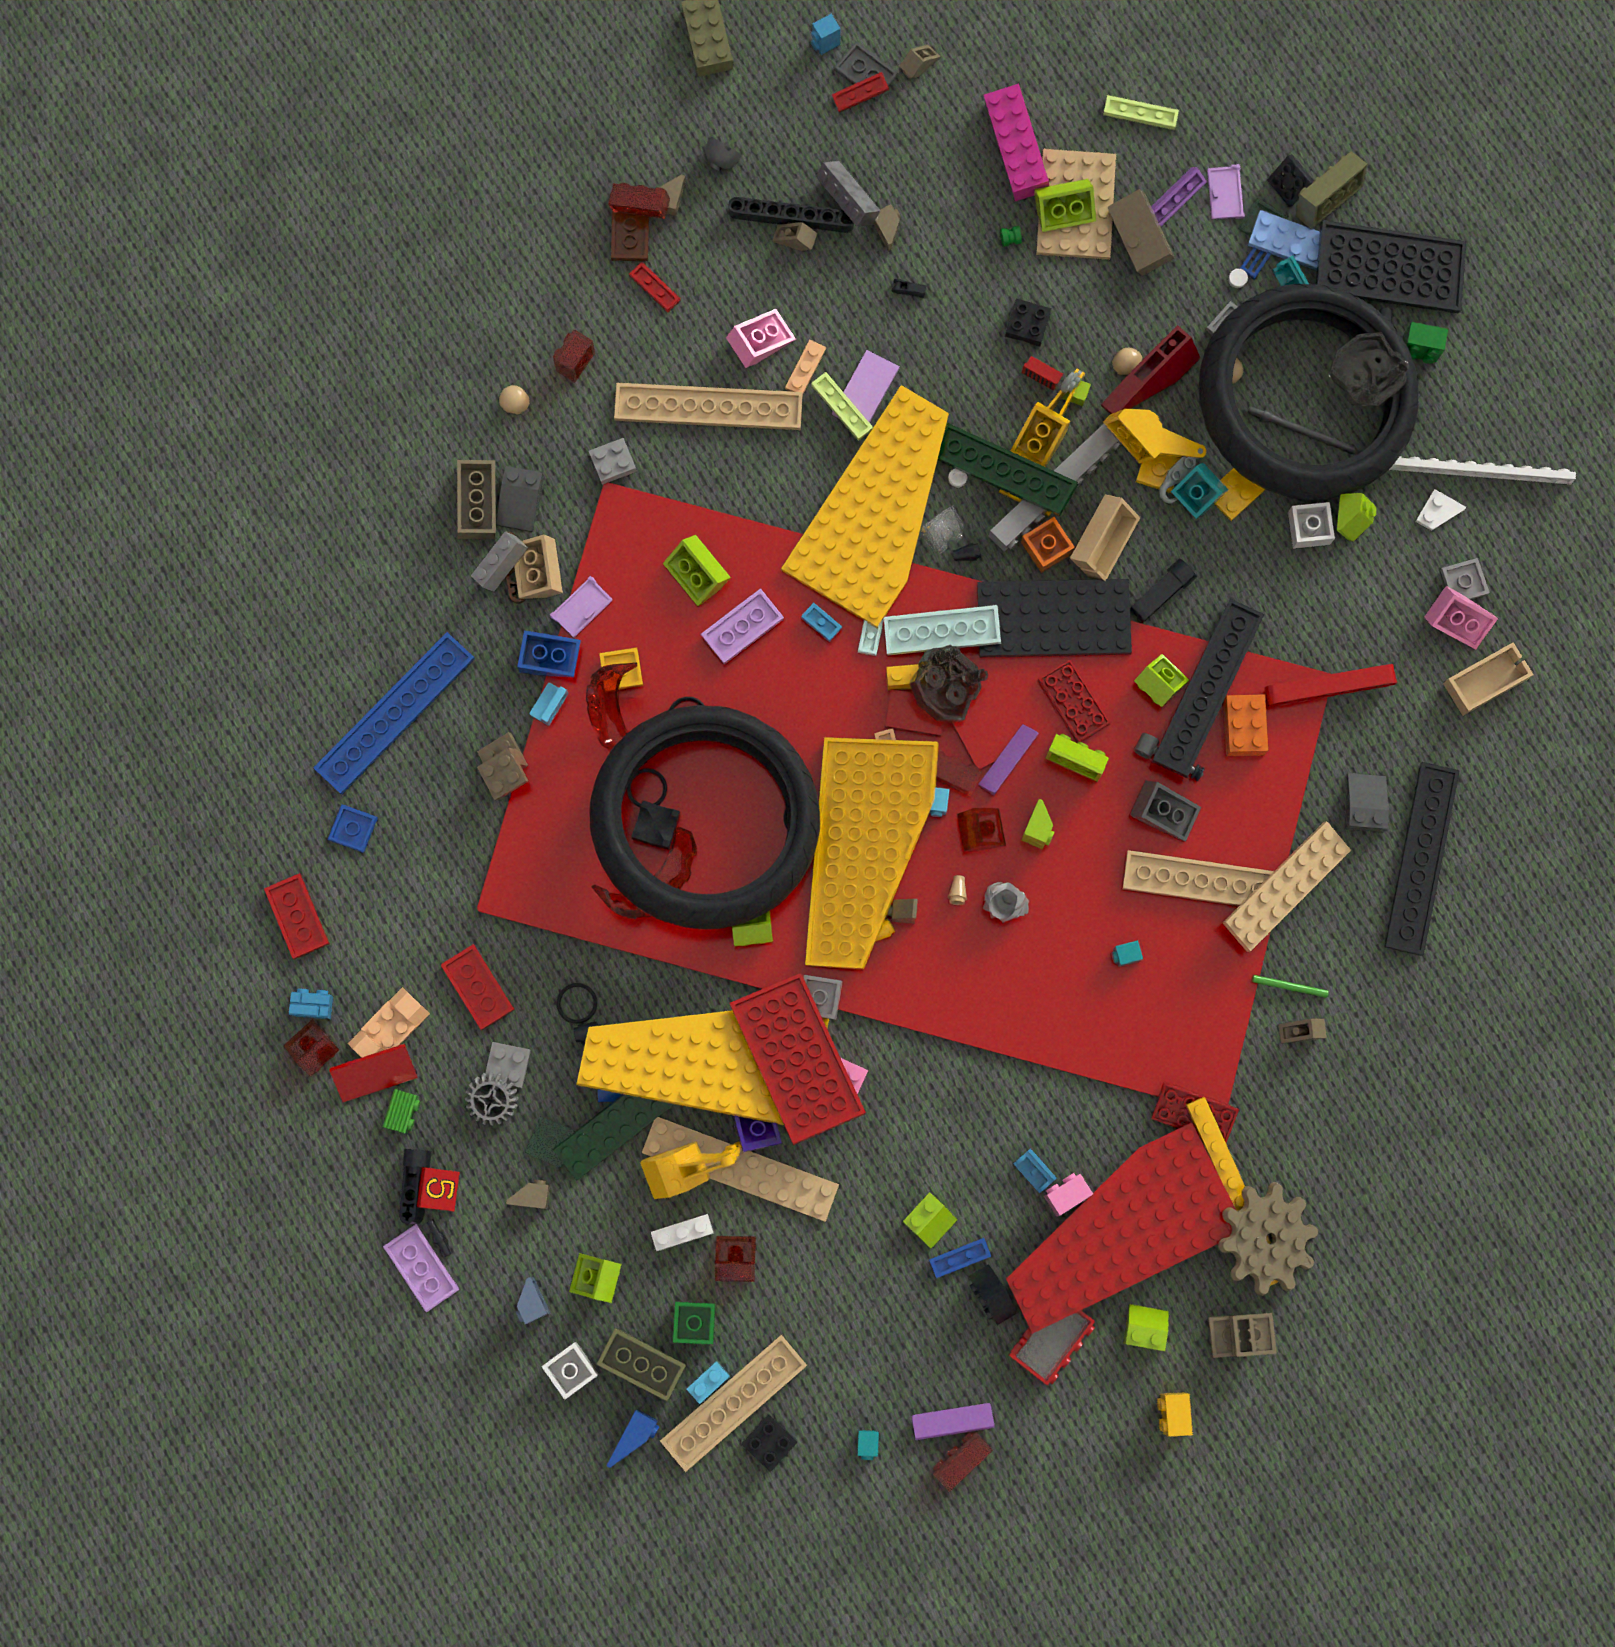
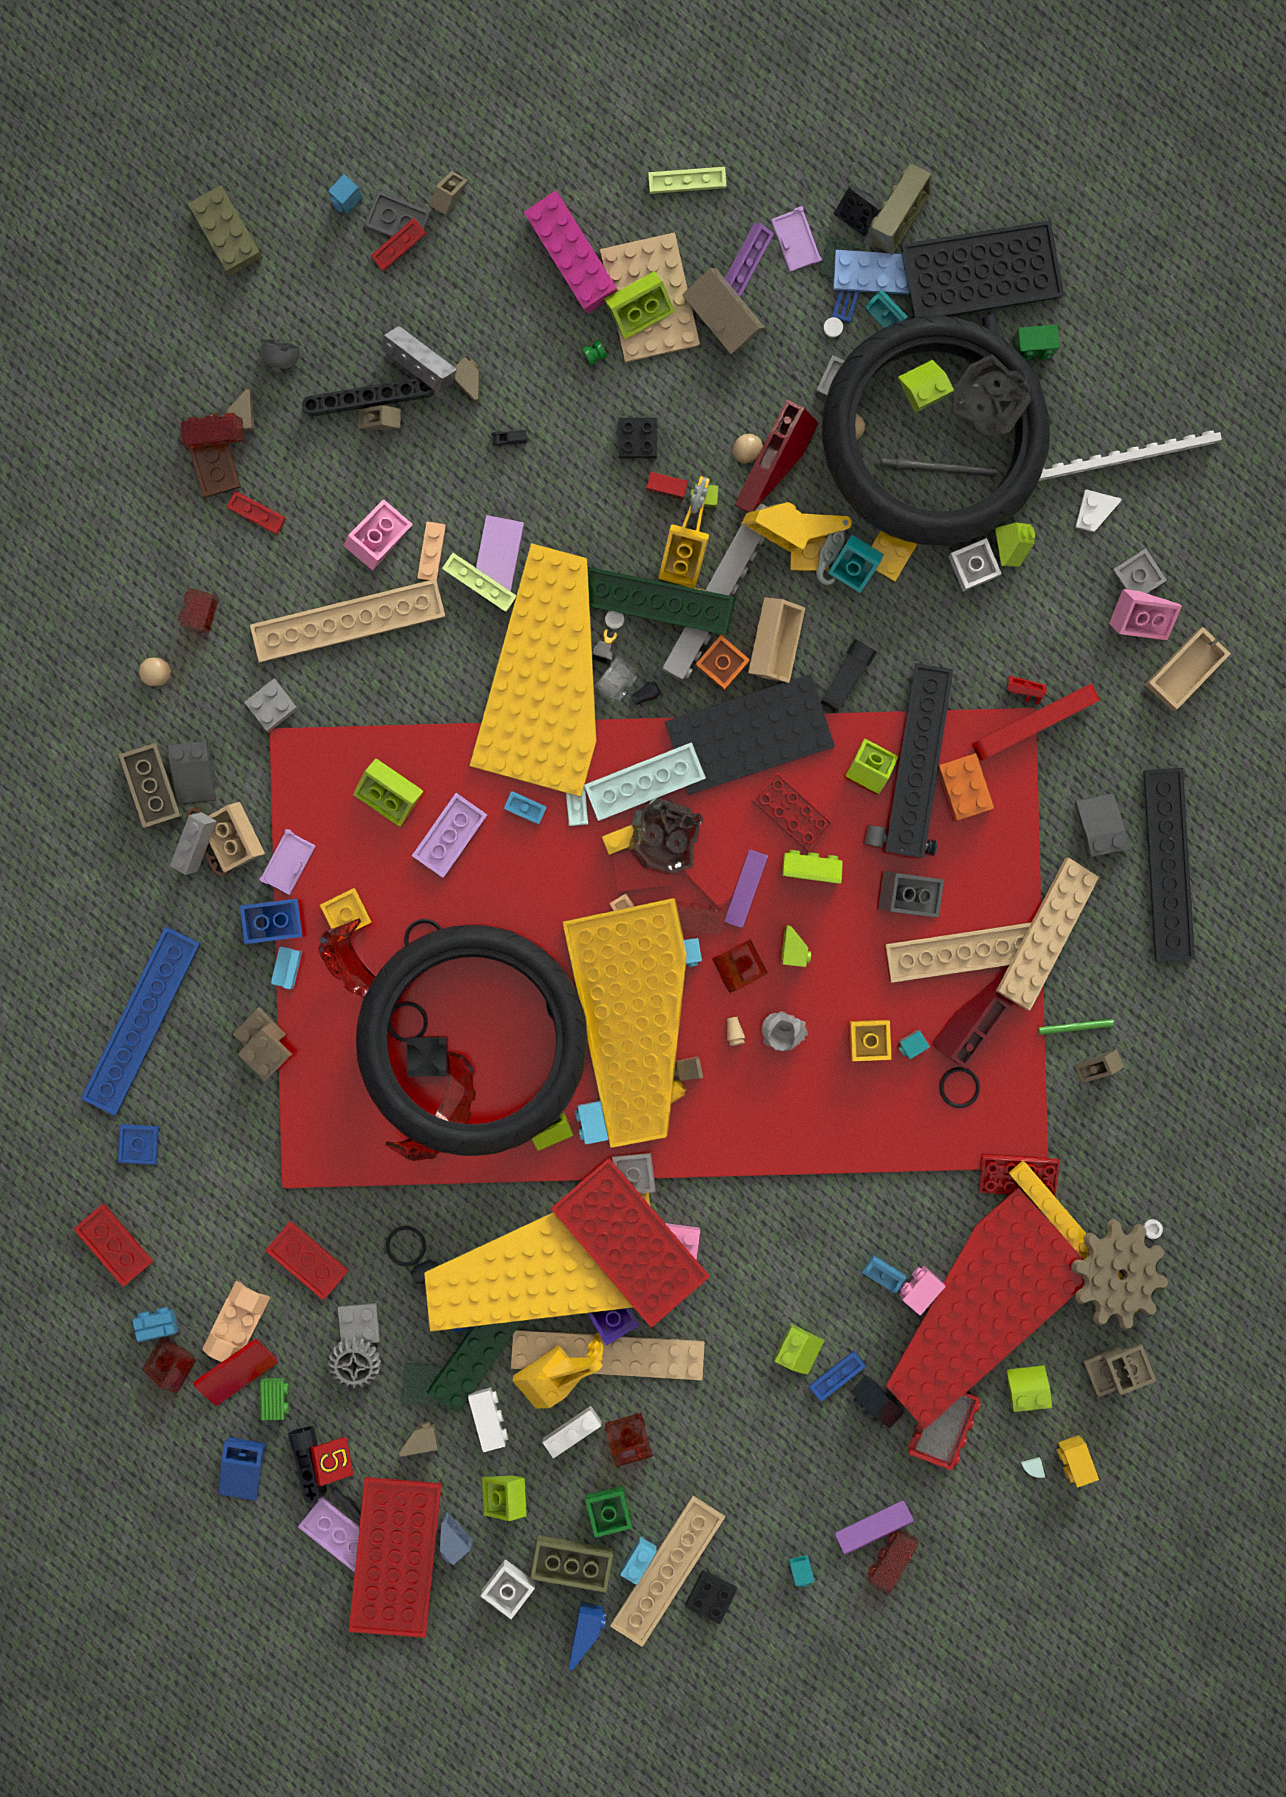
camera: 20 degrees left, 10 degrees up
none -> blue slope [219,1437,266,1501]
none -> red plate [349,1477,441,1638]
none -> white brick [468,1387,509,1452]
none -> medium azure brick [575,1100,608,1144]
none -> piece [592,629,617,665]
none -> yellow brick [849,1020,891,1061]
none -> lime slope [898,360,954,413]
none -> dark red wedge [932,972,1014,1069]
none -> black tyre [940,1067,980,1108]
none -> red plate [1007,675,1047,705]
none -> light aqua tile [1021,1457,1045,1478]
none -> white tile [1143,1219,1163,1239]

